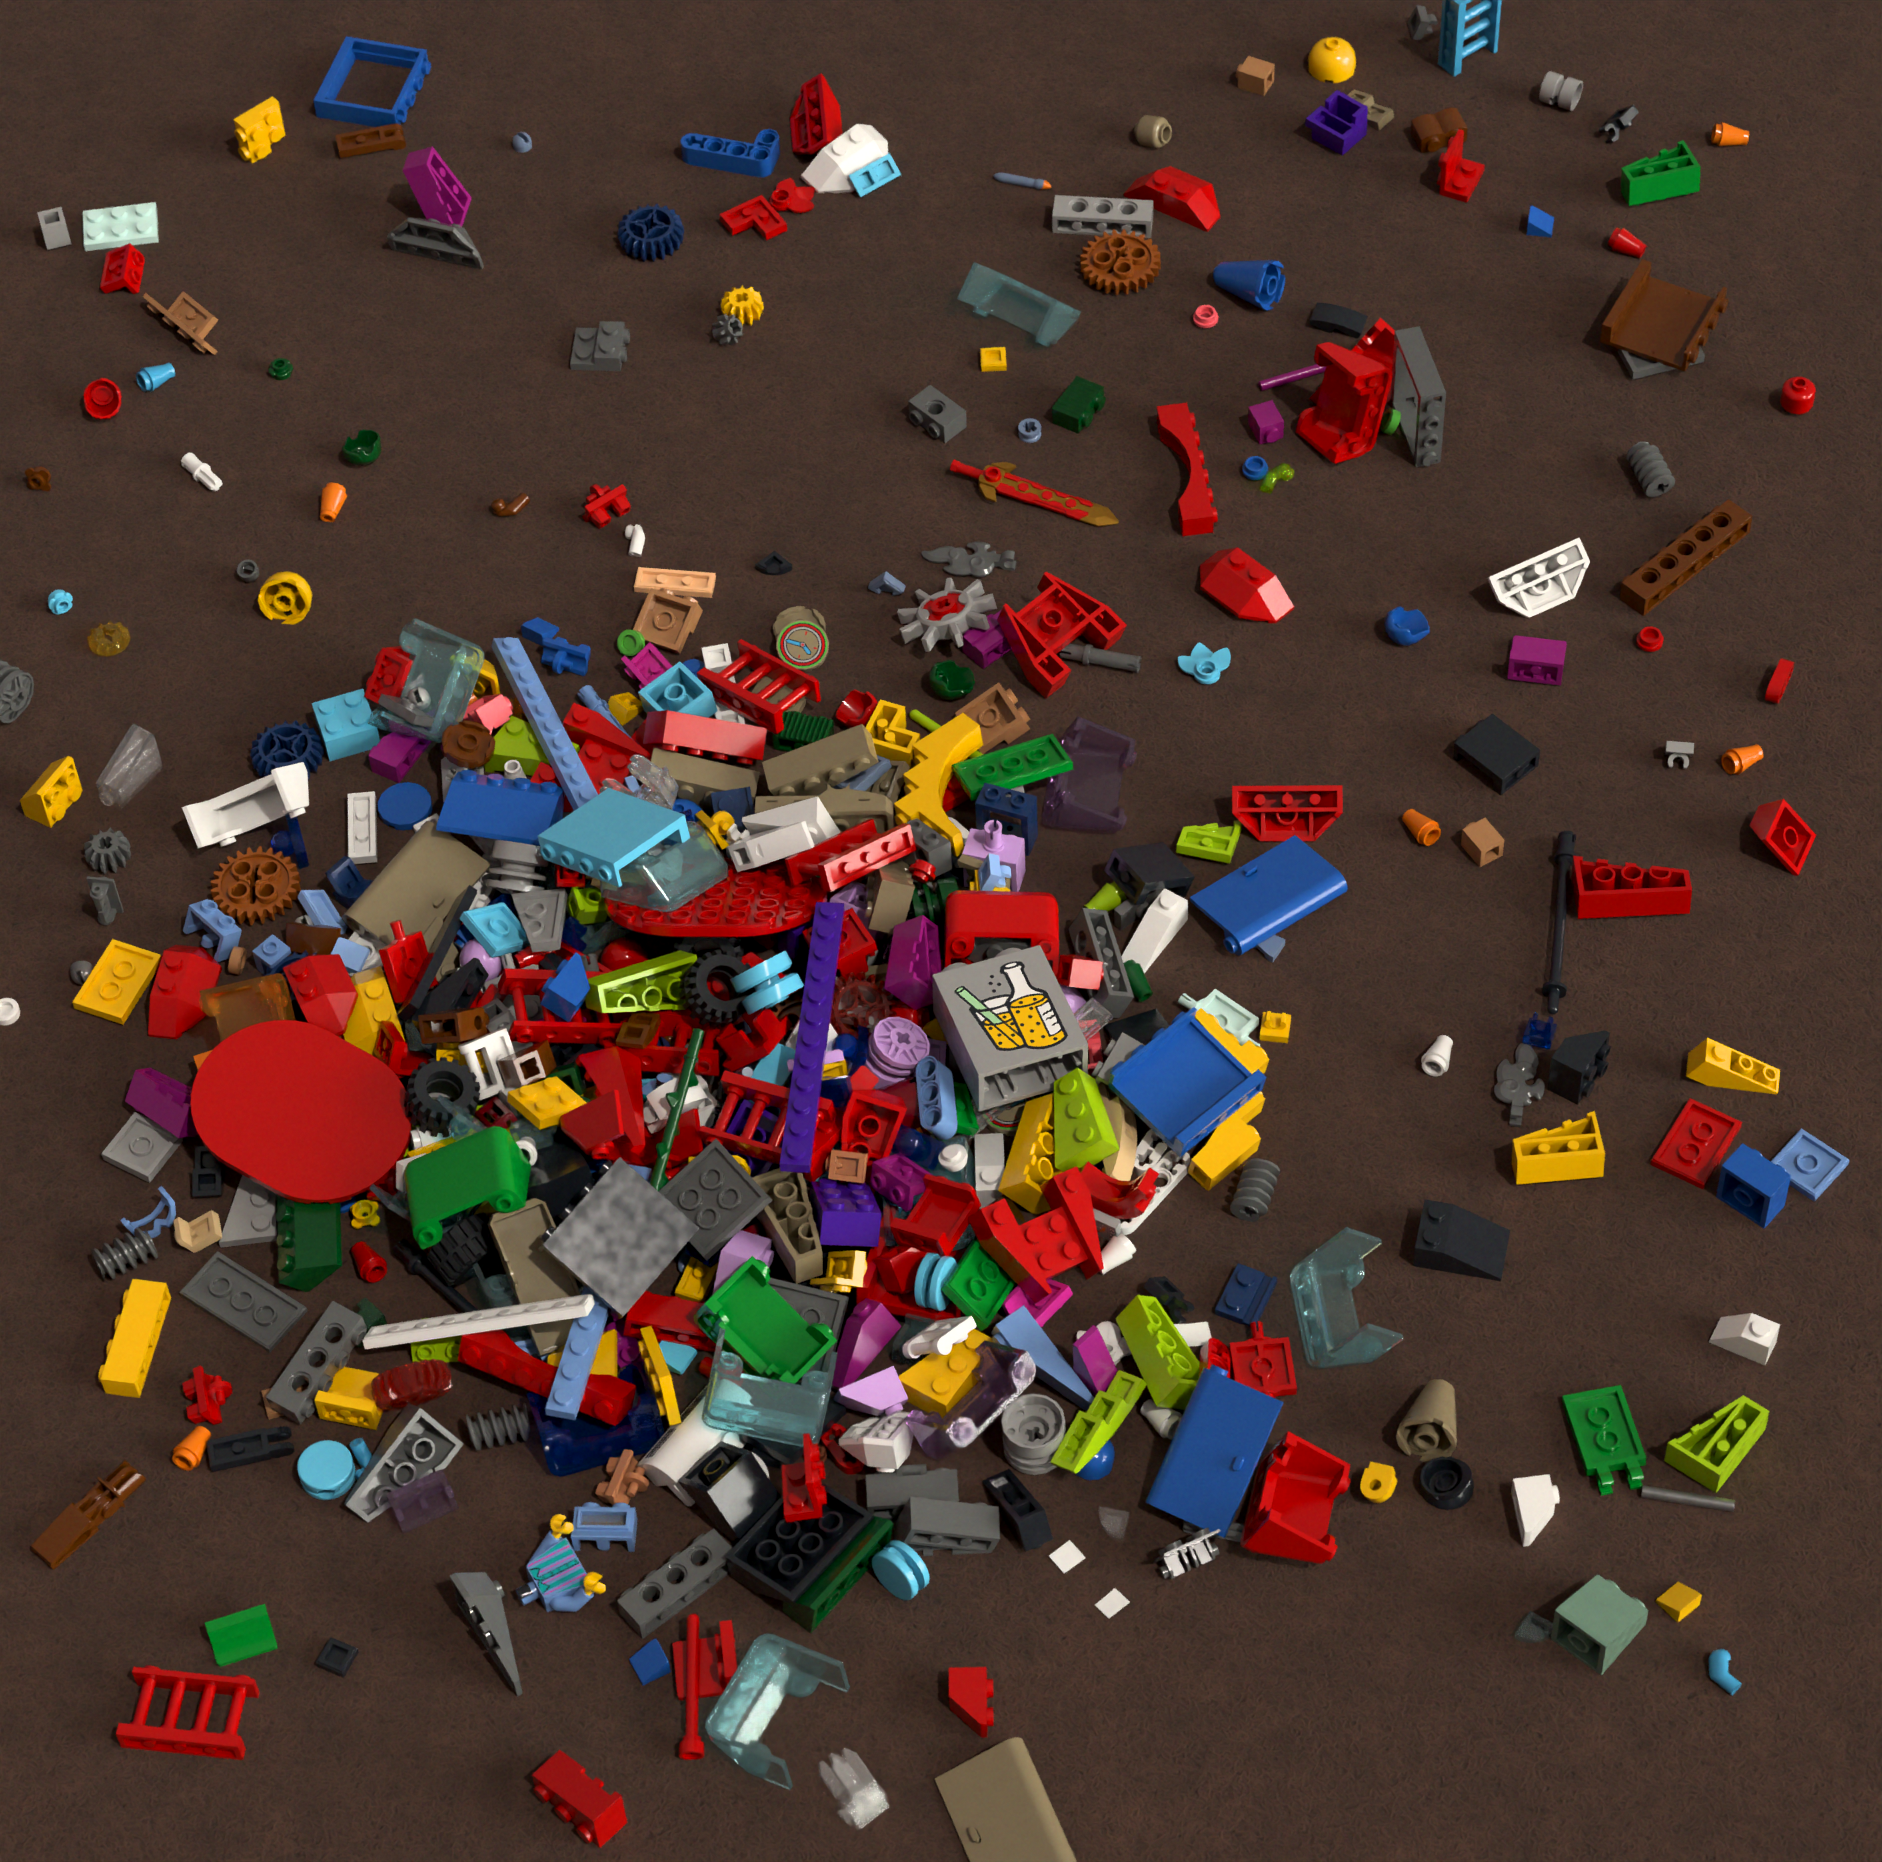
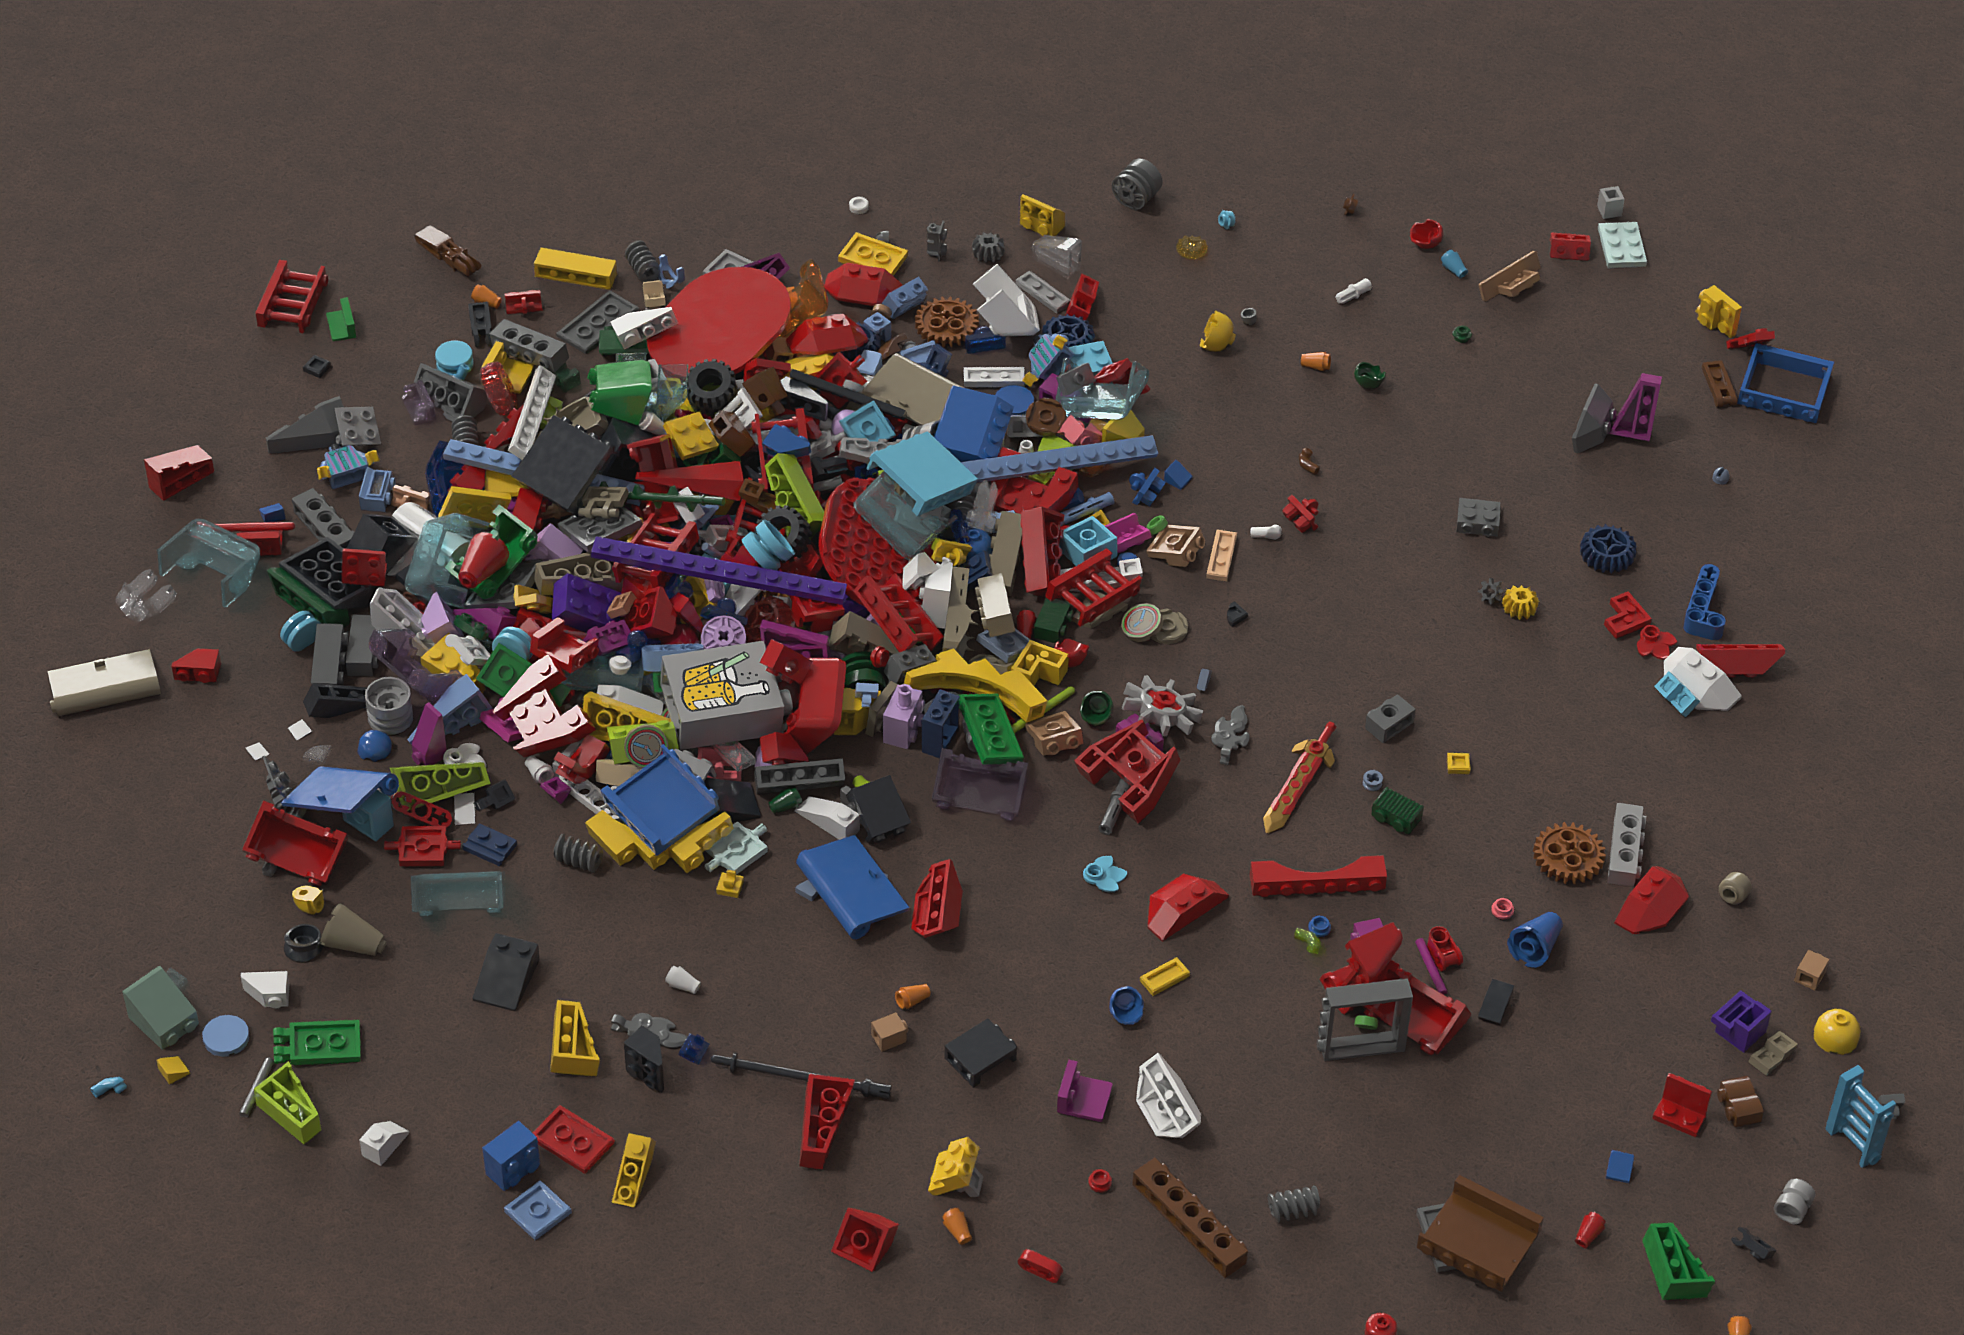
camera: 90 degrees right, 5 degrees down
light grey hinge [408,687,431,710] -> none
clear light blue windscreen [957,262,1081,347] -> none
sand blue piece [994,173,1051,190] -> none
lime slope [1050,1370,1147,1474] -> none
lime wing [1176,820,1242,864] -> none
none -> medium blue tile [202,1015,249,1057]
none -> light grey hinge [334,407,381,446]
none -> dark green plate [453,613,490,641]
none -> red cone [458,532,509,588]
none -> magenta slope [540,777,571,804]
none -> dark tan plate [578,486,629,519]
none -> white slope [611,307,678,349]
none -> tile [624,724,668,768]
none -> red brick [759,639,813,684]
none -> light grey tile [843,380,864,394]
none -> yellow plate [928,1137,980,1196]
none -> light grey tile [1015,271,1070,314]
none -> torso [1022,334,1075,387]
none -> red slope [1065,274,1099,320]
none -> yellow tile [1140,957,1190,996]
none -> red piece [1427,926,1463,971]
none -> red wing [1726,328,1775,349]

